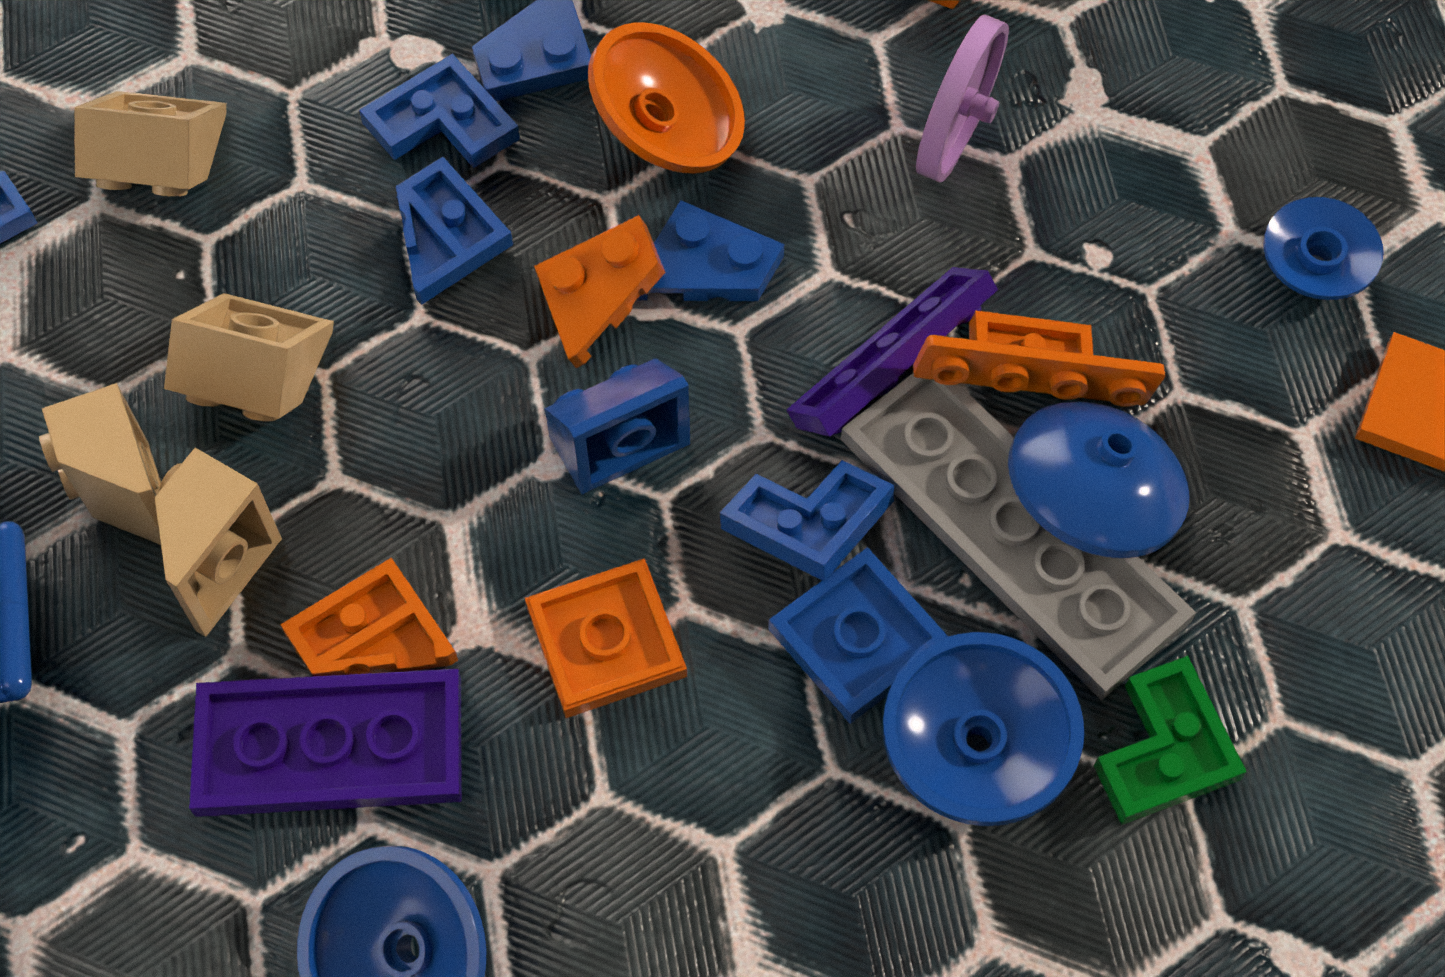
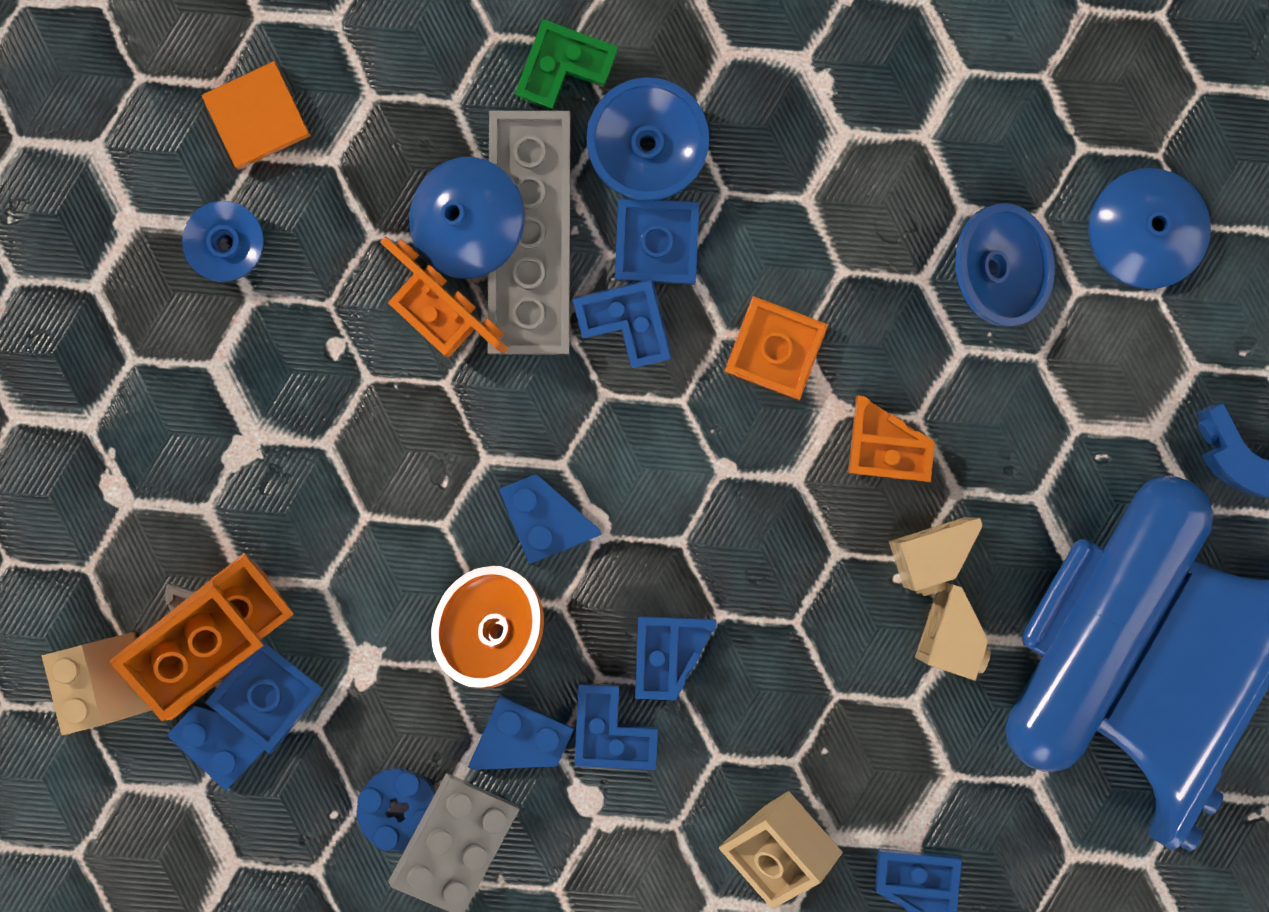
camera: 140 degrees left, 25 degrees up
tan slope [164,293,334,421] -> none
dark purple plate [189,669,462,817] -> none
orange wing [534,215,665,368] -> none
blue slope [545,358,690,495] -> none
dark purple plate [786,267,998,437] -> none
lavender piece [916,15,1009,183] -> none

